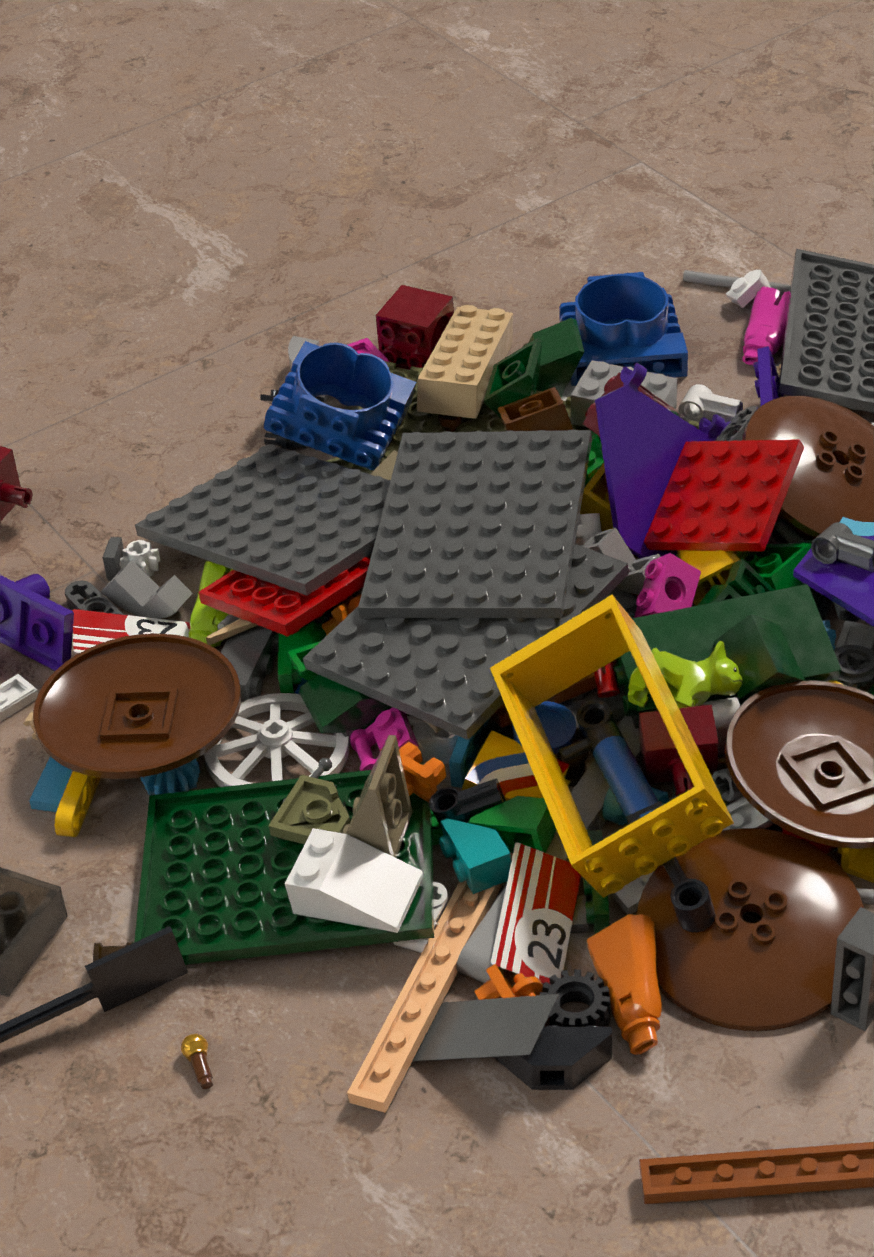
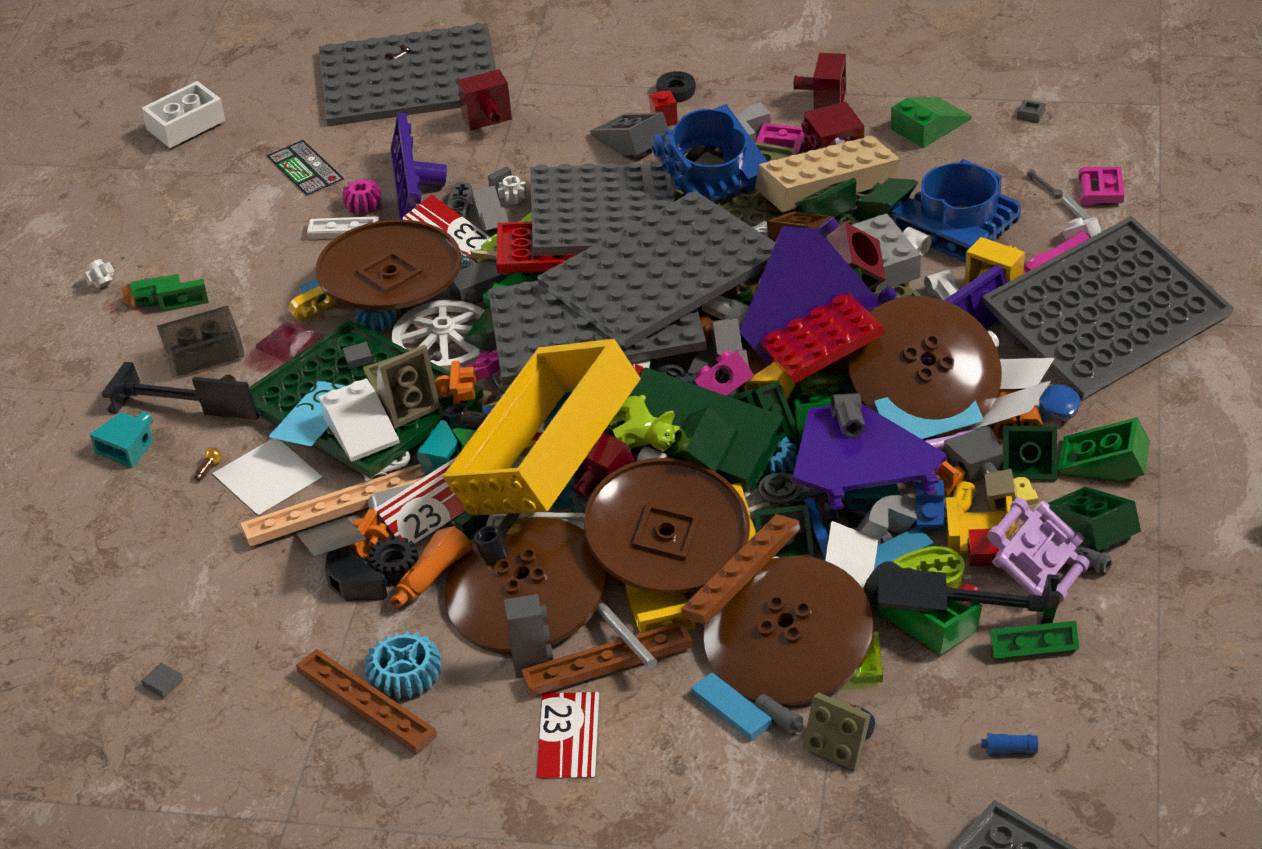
camera: 45 degrees right, 0 degrees up
none -> teal torso [90,411,153,468]
none -> white sticker [212,438,322,515]
none -> clear pink slope [256,318,325,362]
none -> medium azure sticker [269,381,345,446]
none -> dark grey tile [343,342,373,369]
none -> medium azure gear [365,631,442,700]
none -> dark grey slope [590,112,668,158]
none -> red brick [649,90,678,126]
none -> black tyre [656,71,696,102]
none -> dark red brick [793,53,846,109]
none -> green slope [891,97,971,148]
none -> yellow brick [964,237,1025,286]
none -> dark grey tile [1017,100,1046,123]
none -> dark grey hinge [1027,169,1063,199]
none -> dark pink plate [1078,167,1124,207]

